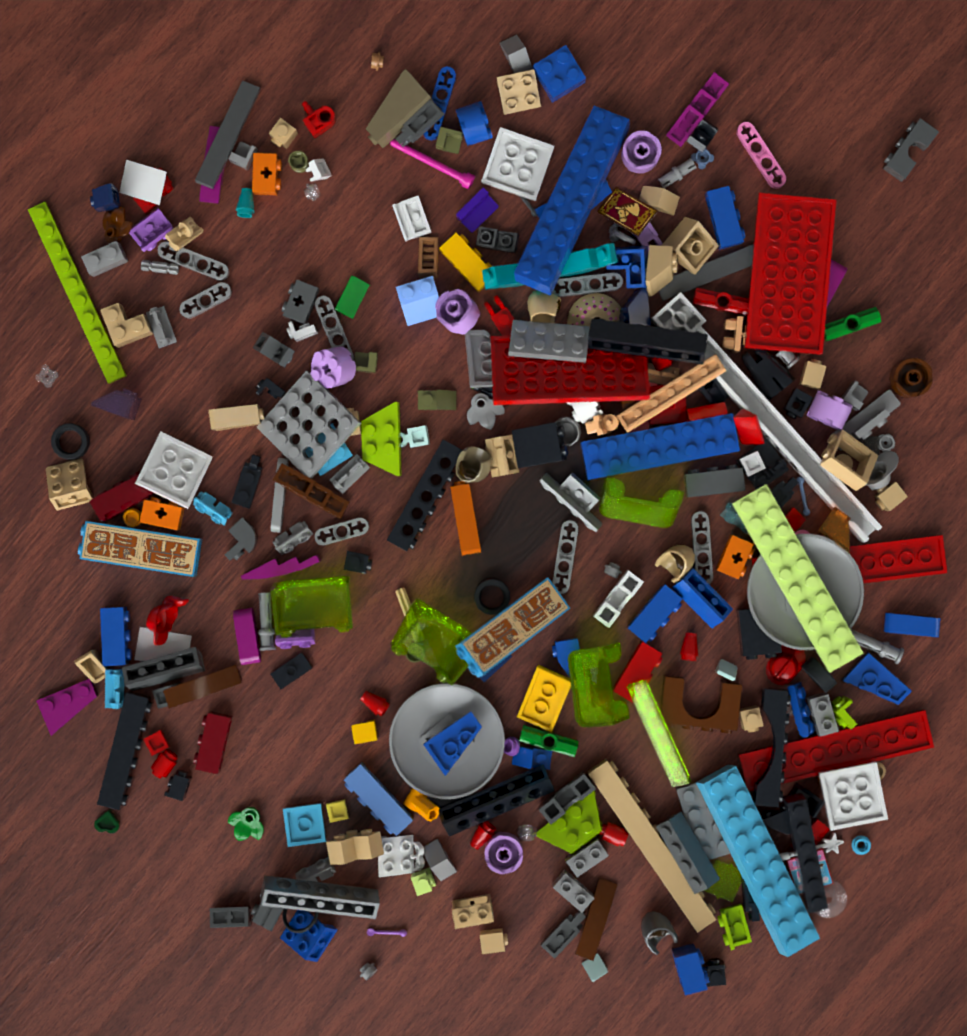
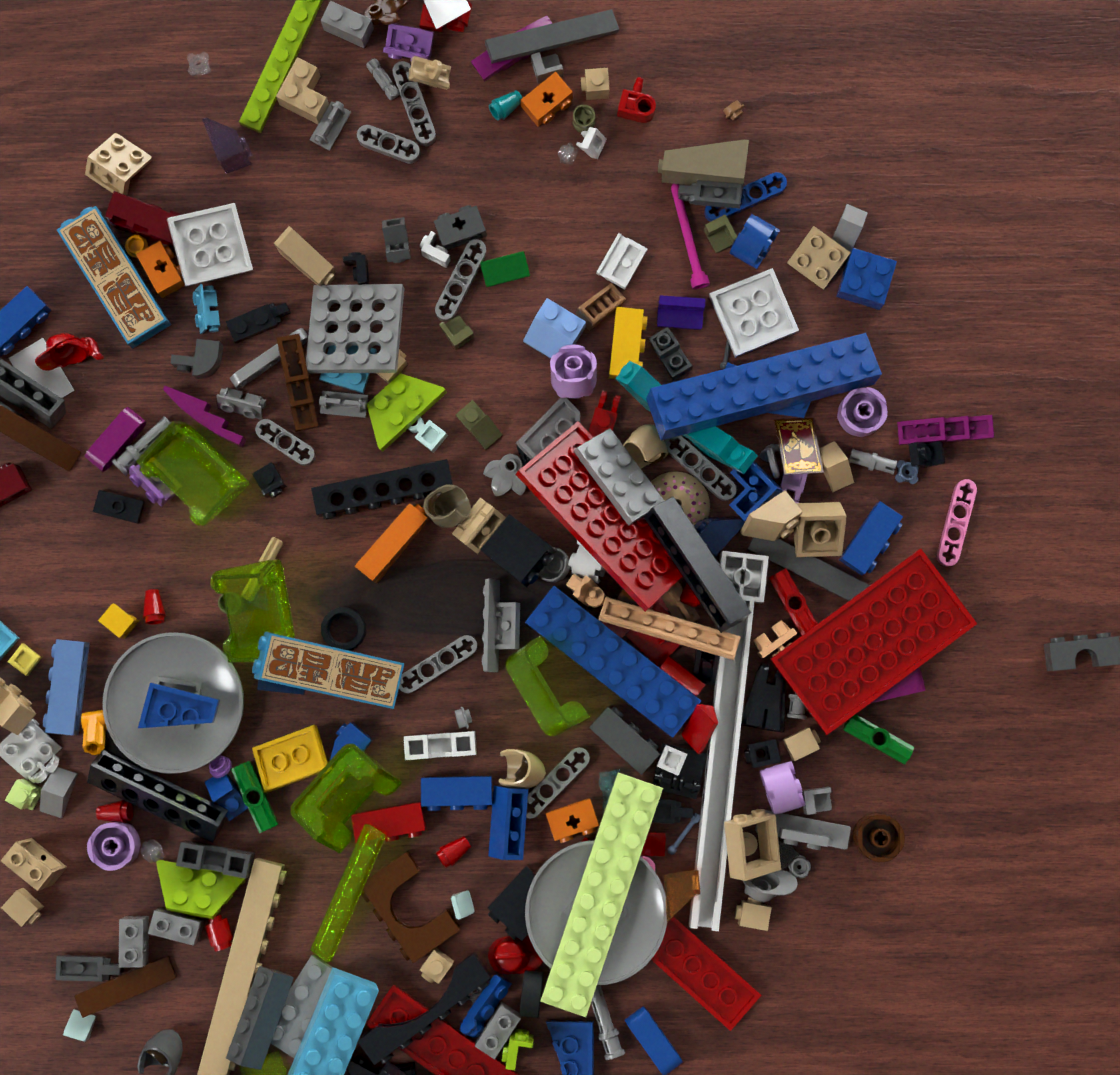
camera: 45 degrees right, 5 degrees down
black tyre [51,423,90,460] -> none
lavender brick [310,346,356,388] -> none

